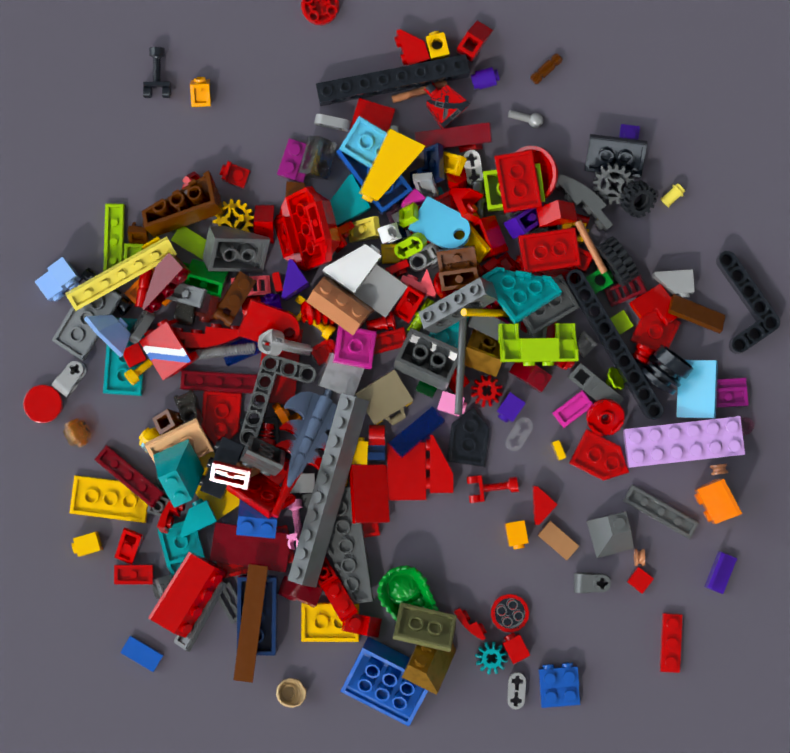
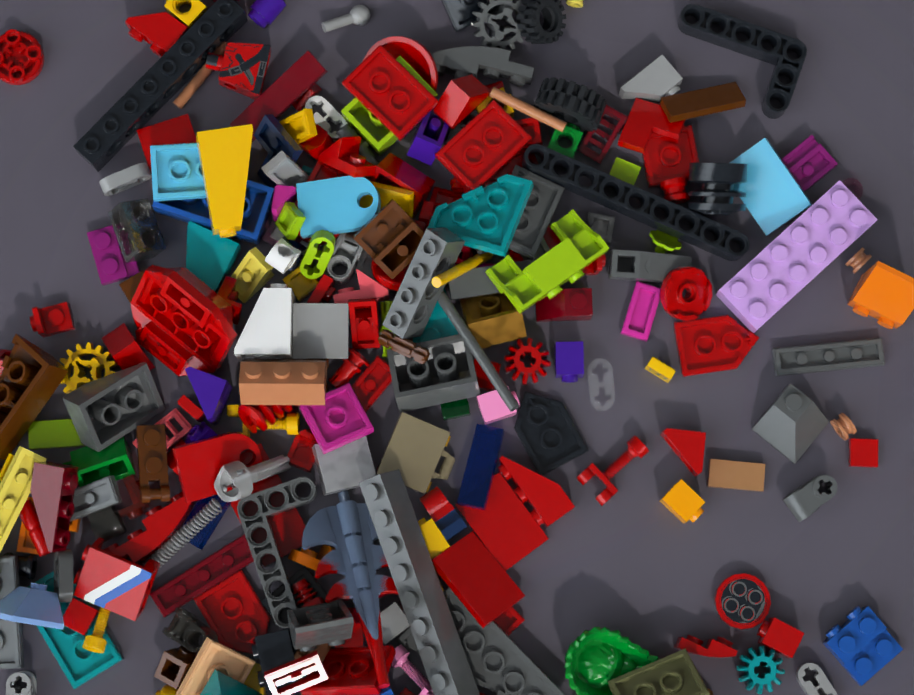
camera: 40 degrees left, 5 degrees down
none -> reddish brown axle [378,329,430,364]

